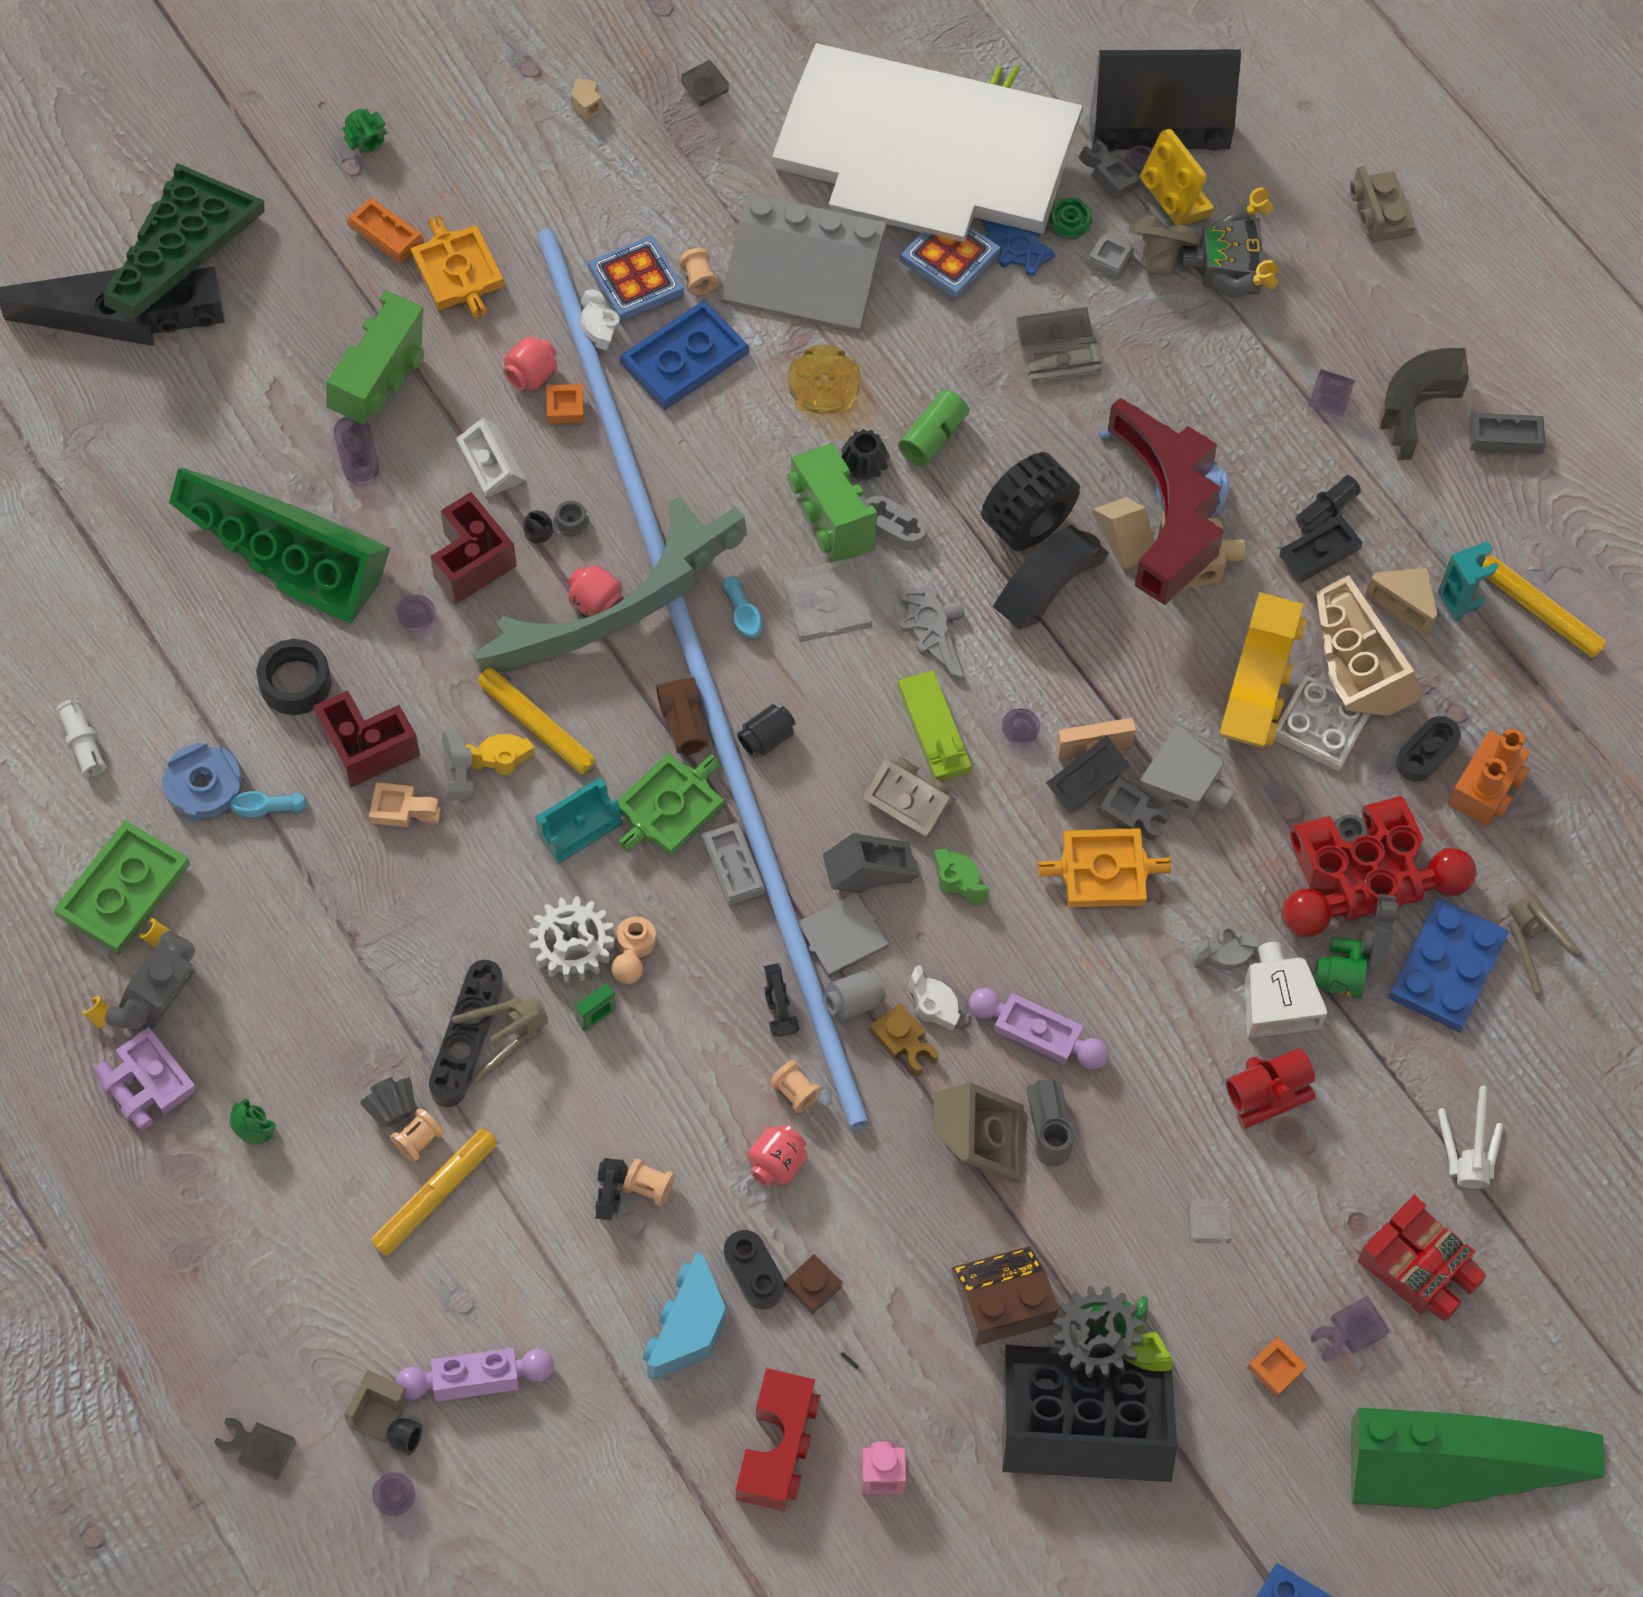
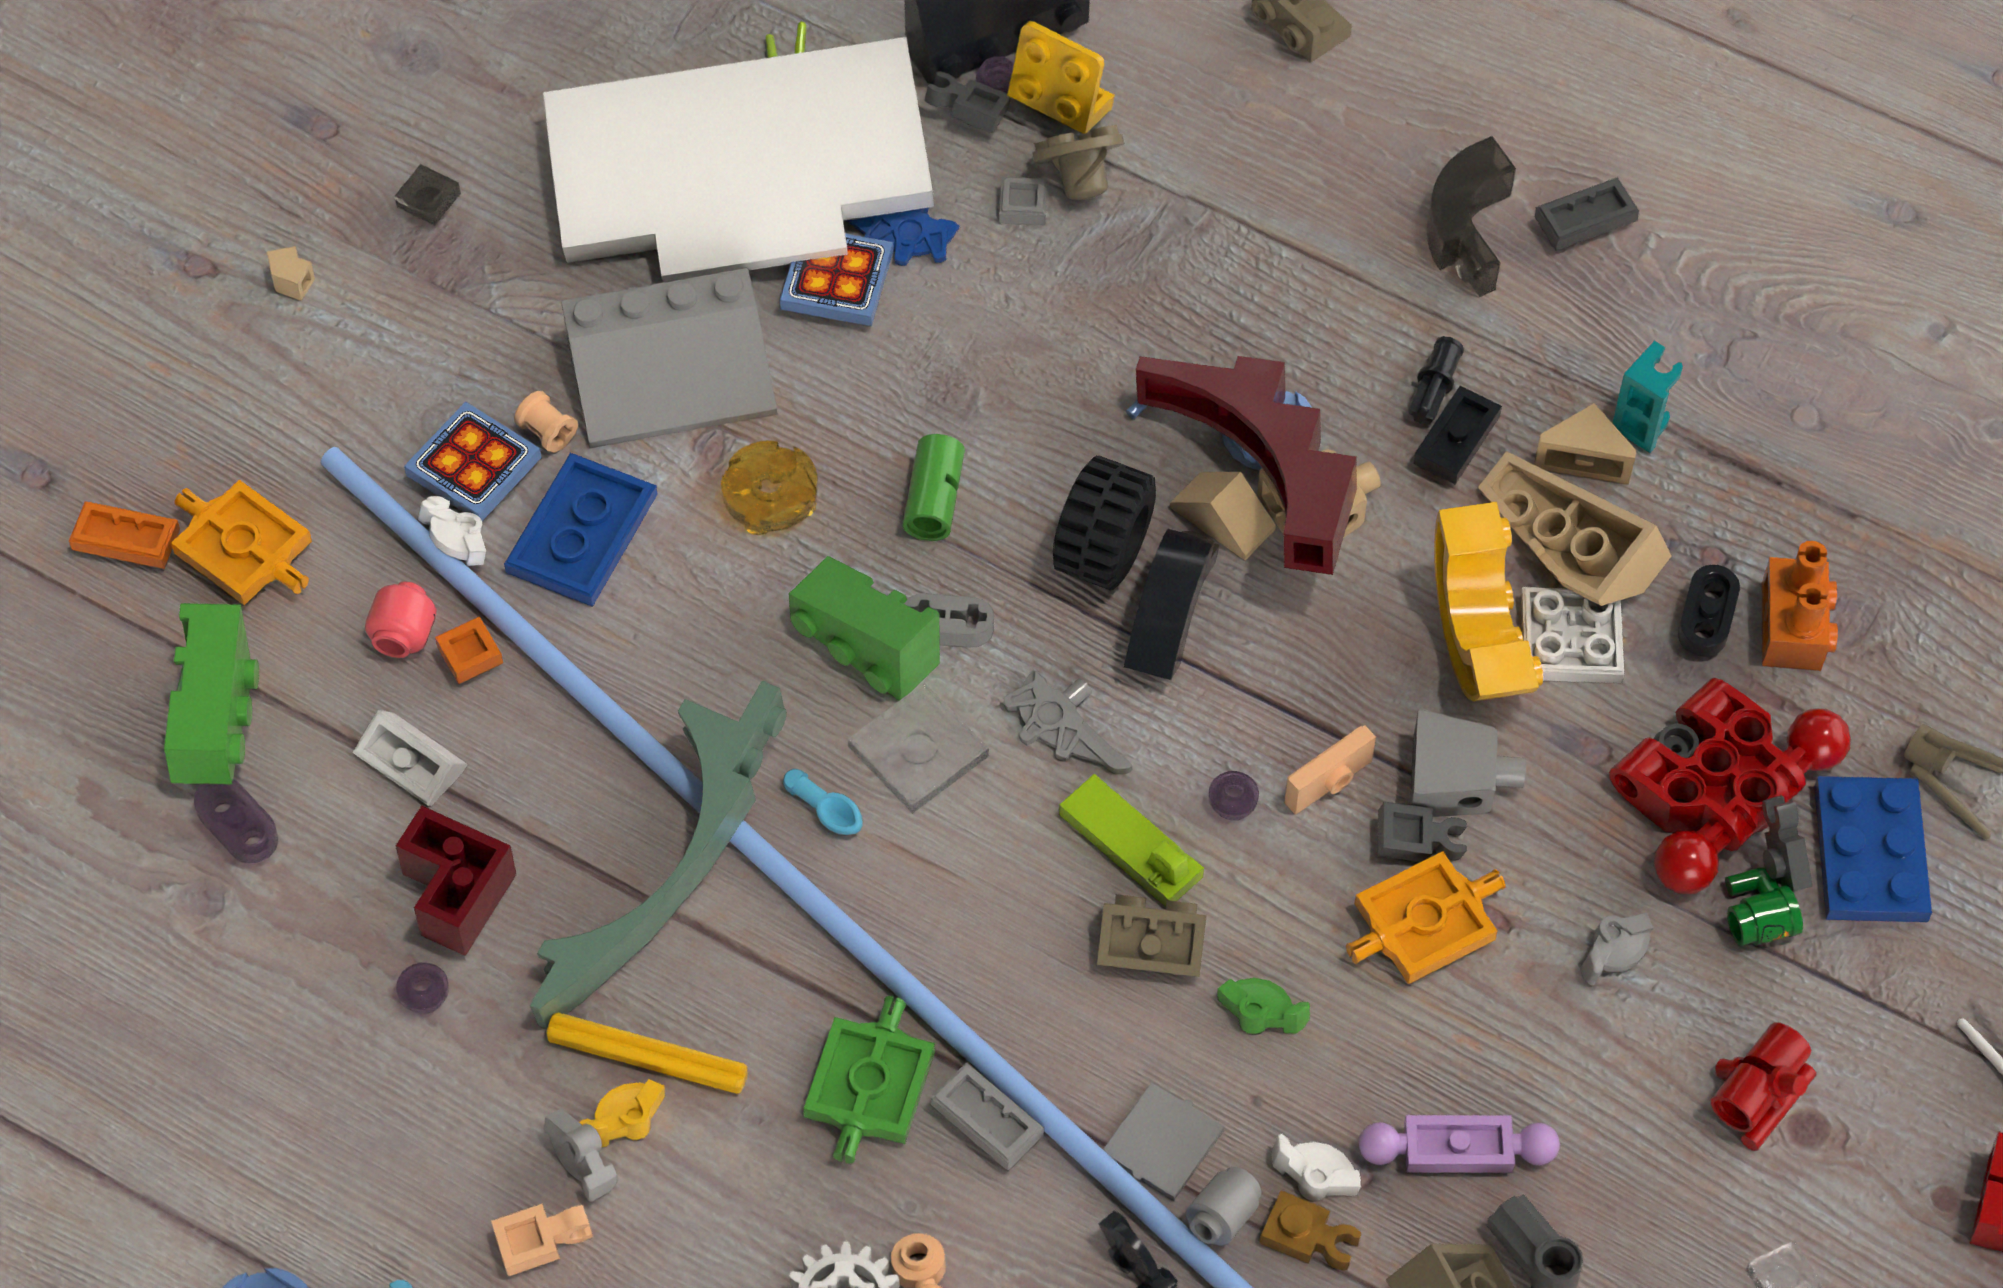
camera: 25 degrees left, 5 degrees down
green wedge [169,468,390,623] -> none
black tyre [256,639,332,715] -> none
dark red brick [313,690,420,788] -> none
green gear [342,109,387,153] -> none
black hinge [523,510,553,543] -> none
teal hinge [535,777,623,864] -> none
dark grey plate [553,501,590,536] -> none
coral head [567,565,624,617] -> none
reddish brown piece [656,677,708,755] -> none
black brick [737,704,796,758] -> none
dark grey arch [823,833,919,893] -> none
black piece [841,429,890,481] -> none
clear smoke slope [1016,307,1102,384] -> none
black plate [1046,735,1132,814] -> none
green plate [1049,198,1092,239] -> none
torso [1181,187,1279,298] -> none
white torso [1245,942,1327,1039] -> none
clear purple tile [1308,369,1355,418] -> none
yellow axle [1482,555,1607,658] -> none

